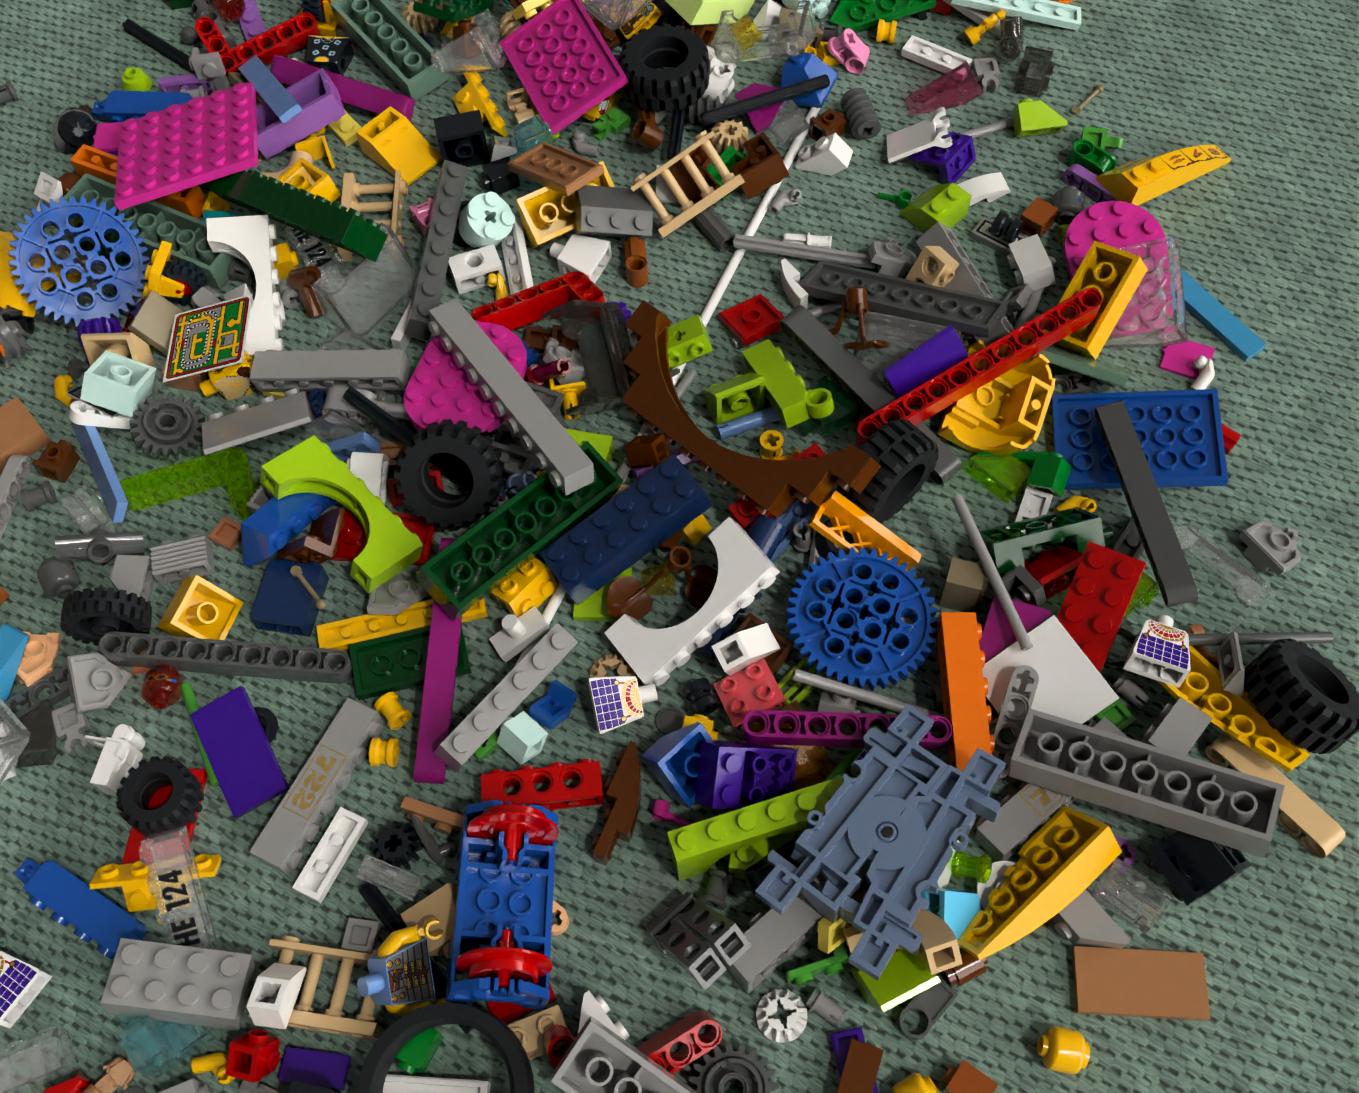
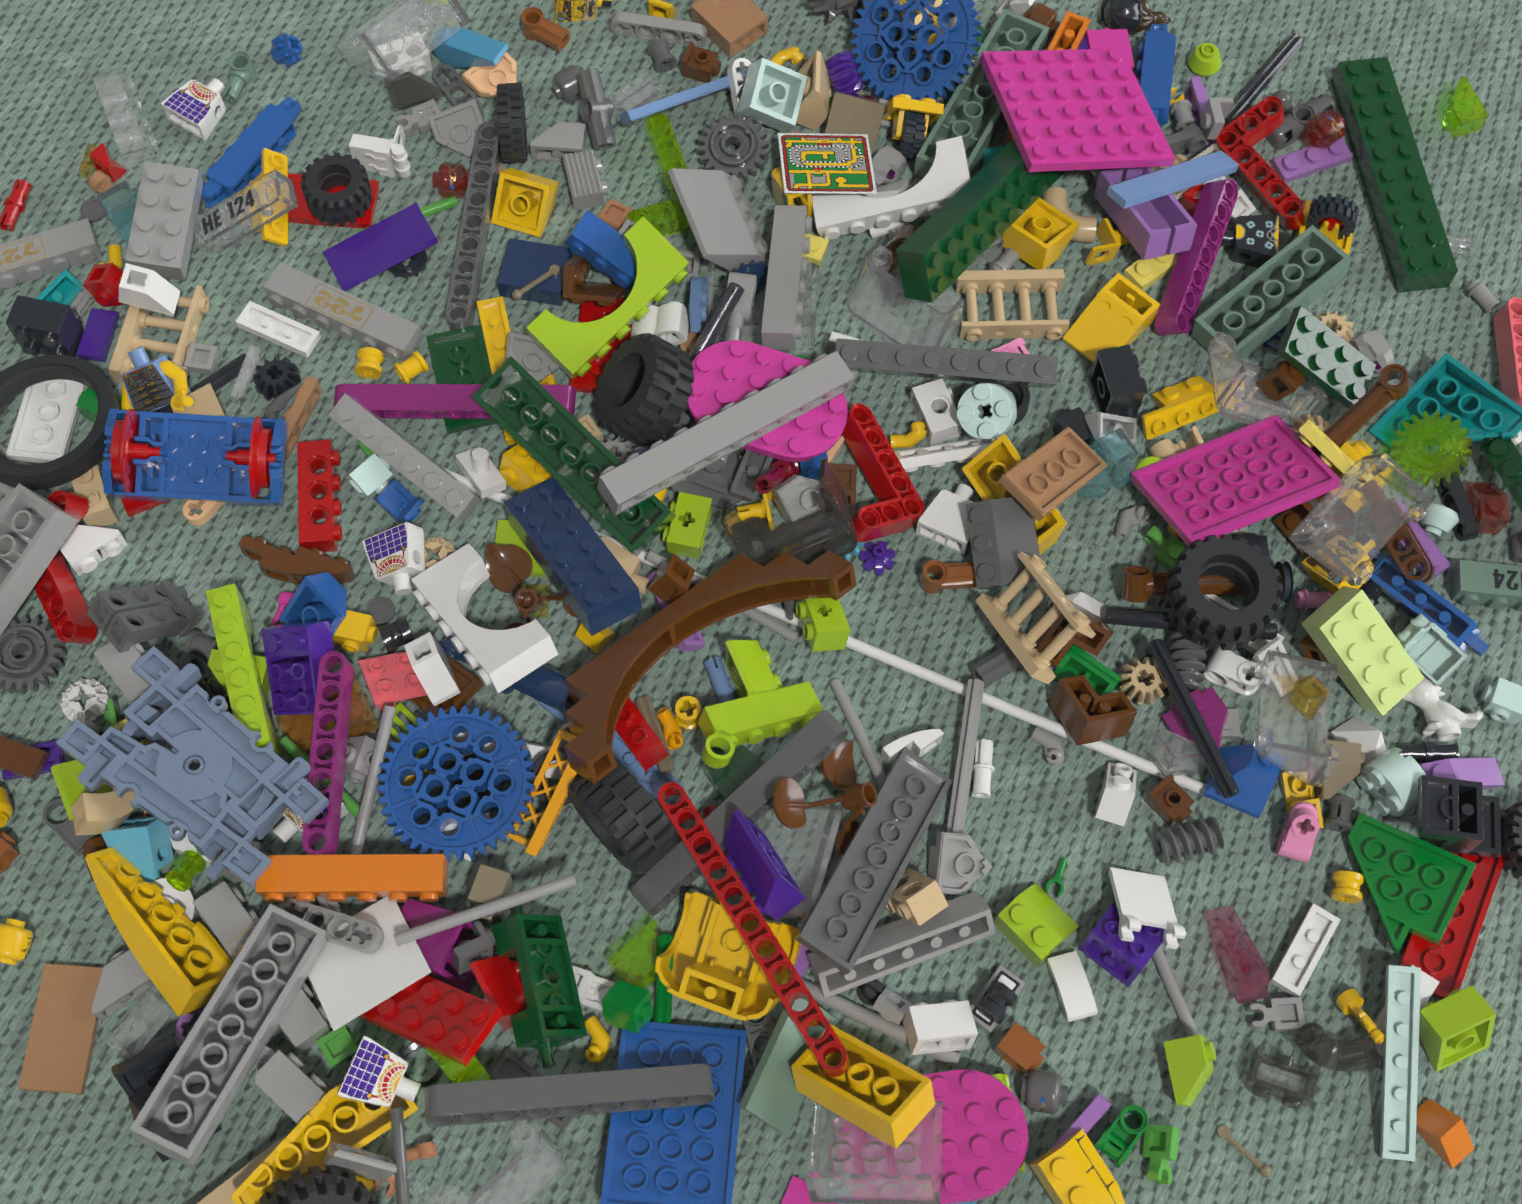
camera: 85 degrees right, 5 degrees up
red tile [718,294,784,346] -> none

